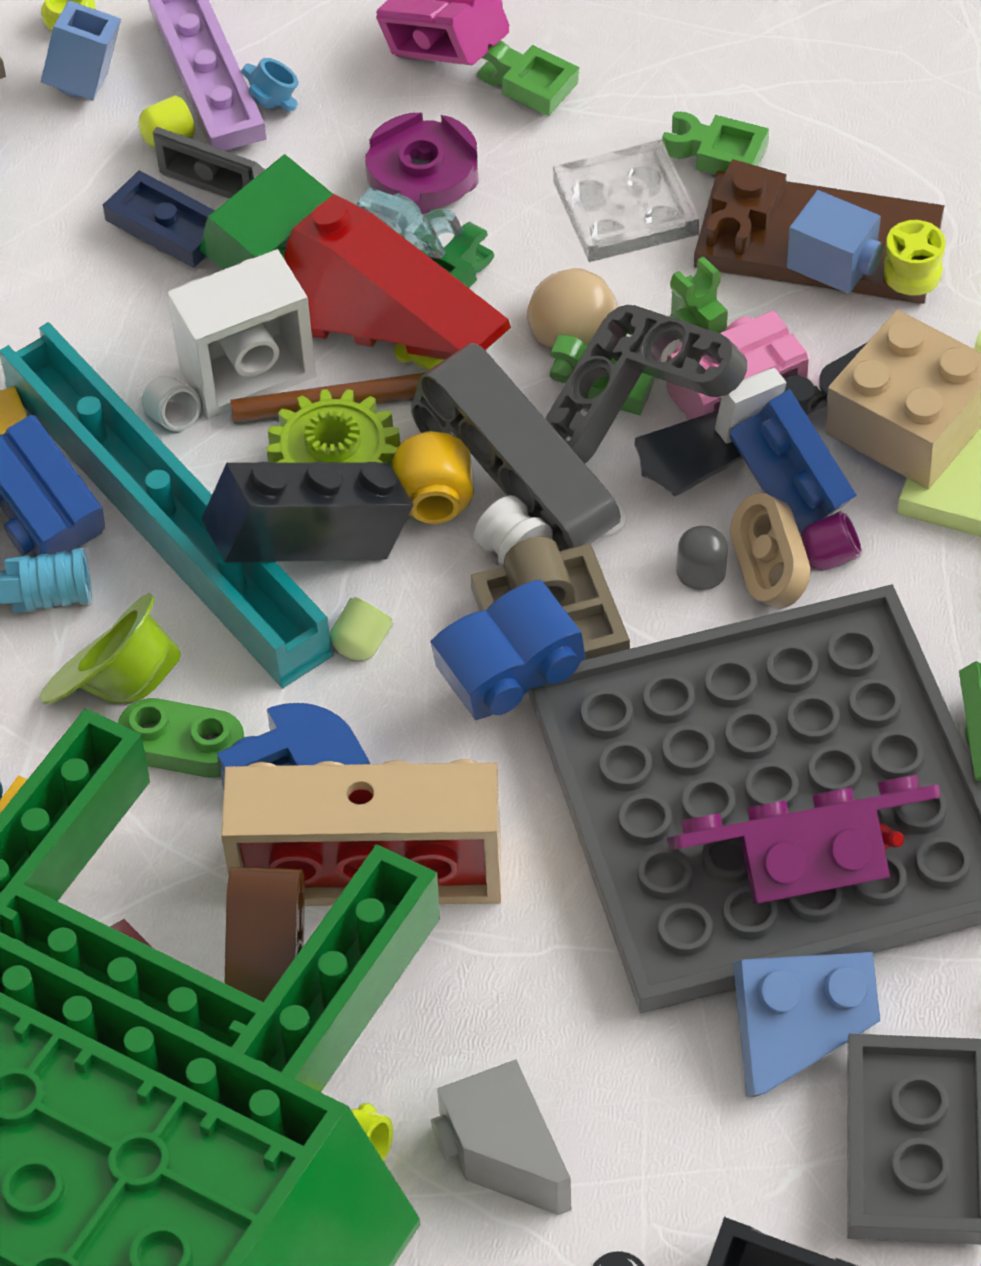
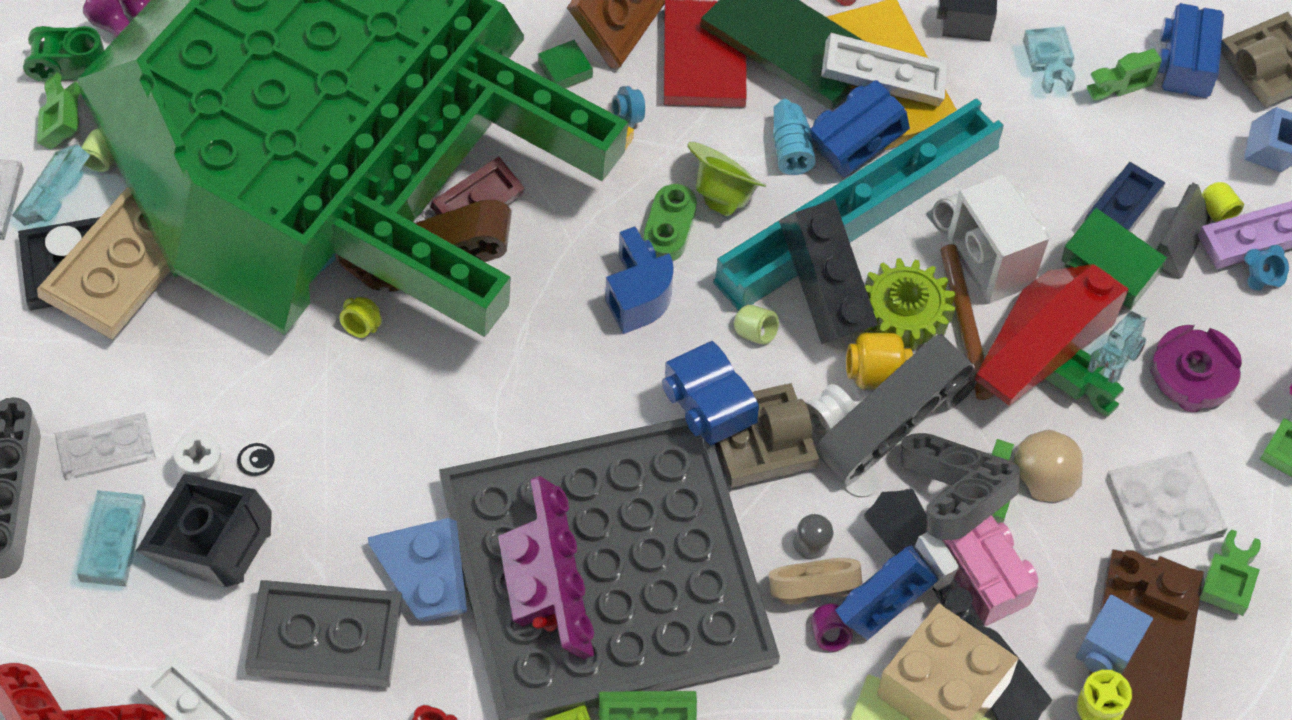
camera: 85 degrees right, 5 degrees up
tan brick [221,759,501,906] -> none
light grey slope [431,1059,571,1215] -> none
bright green plate [669,256,728,342] -> none

